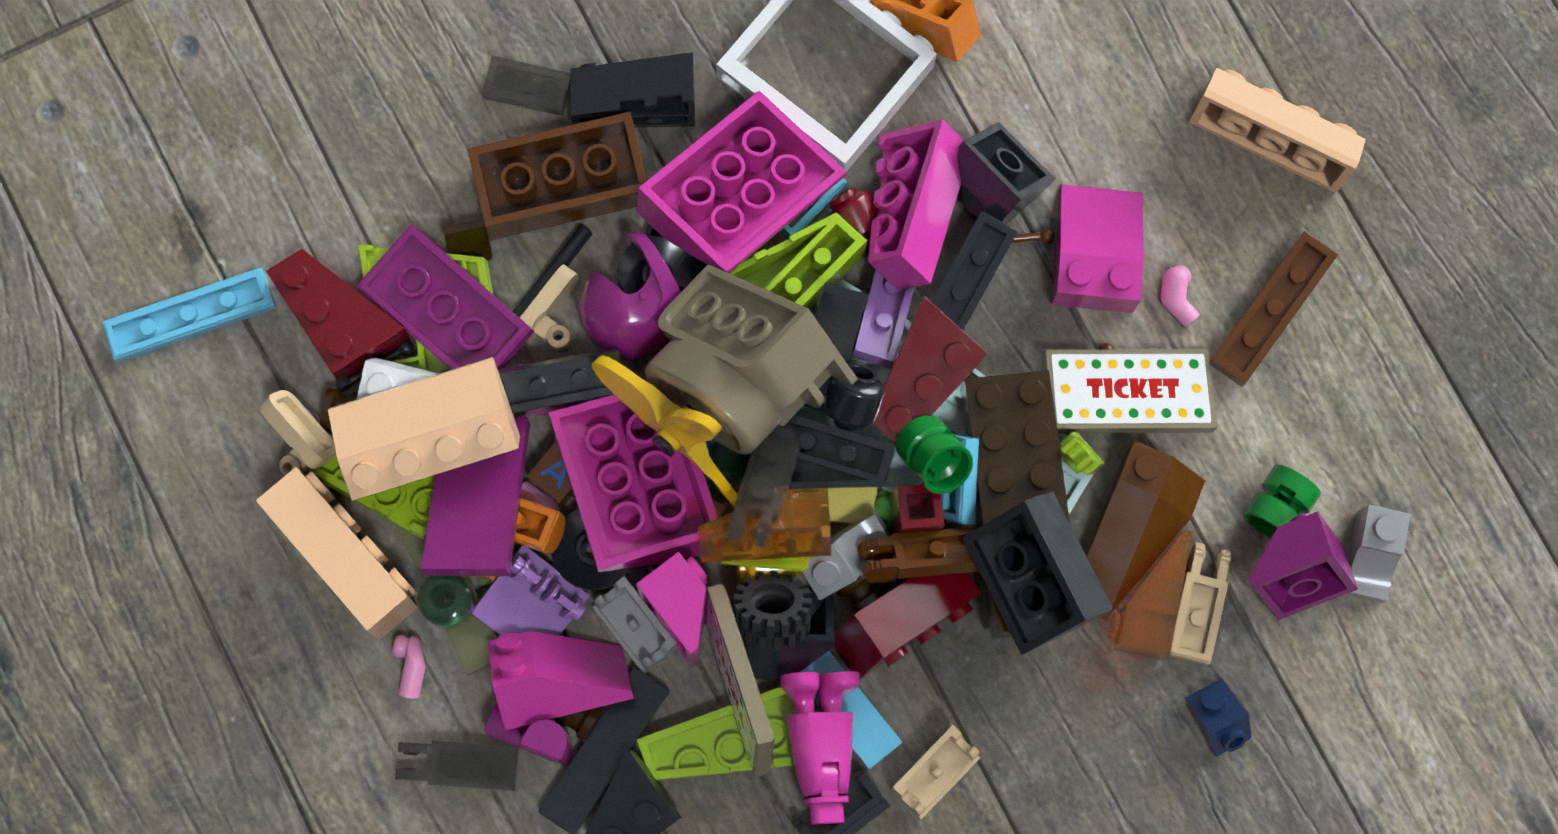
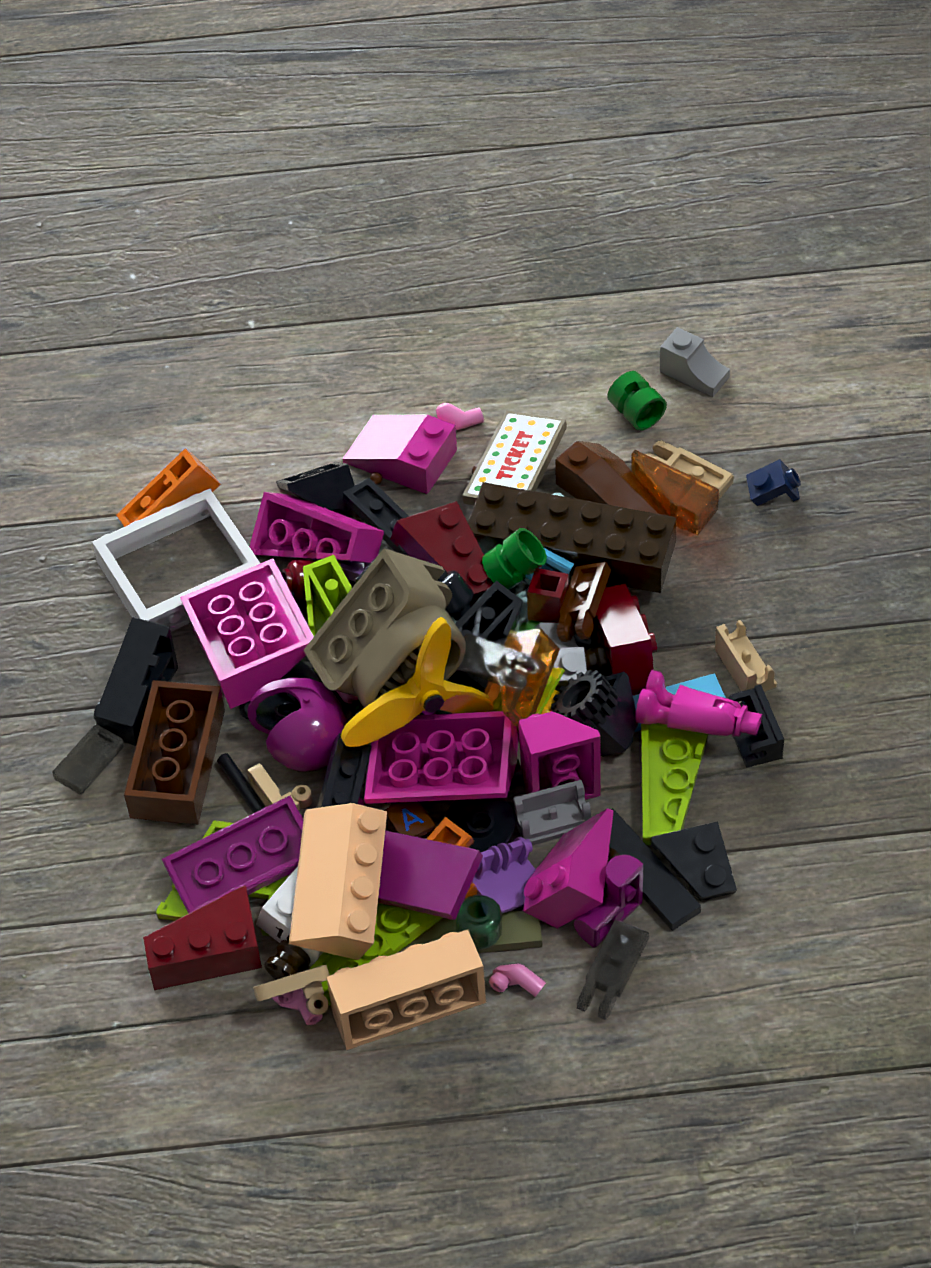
camera: 60 degrees left, 25 degrees down
medium azure tile [102,267,277,363] -> none
black hinge [335,340,414,393] -> none
dark brown slope [443,219,493,261] -> none
dark tan tile [705,584,774,778] -> none
black slope [962,491,1113,655] -> none
lime plate [1060,432,1105,476] -> none
light nougat slope [1189,68,1366,193] -> none
reddish brown plate [1210,231,1338,387] -> none
magenta slope [1249,511,1358,620] -> none

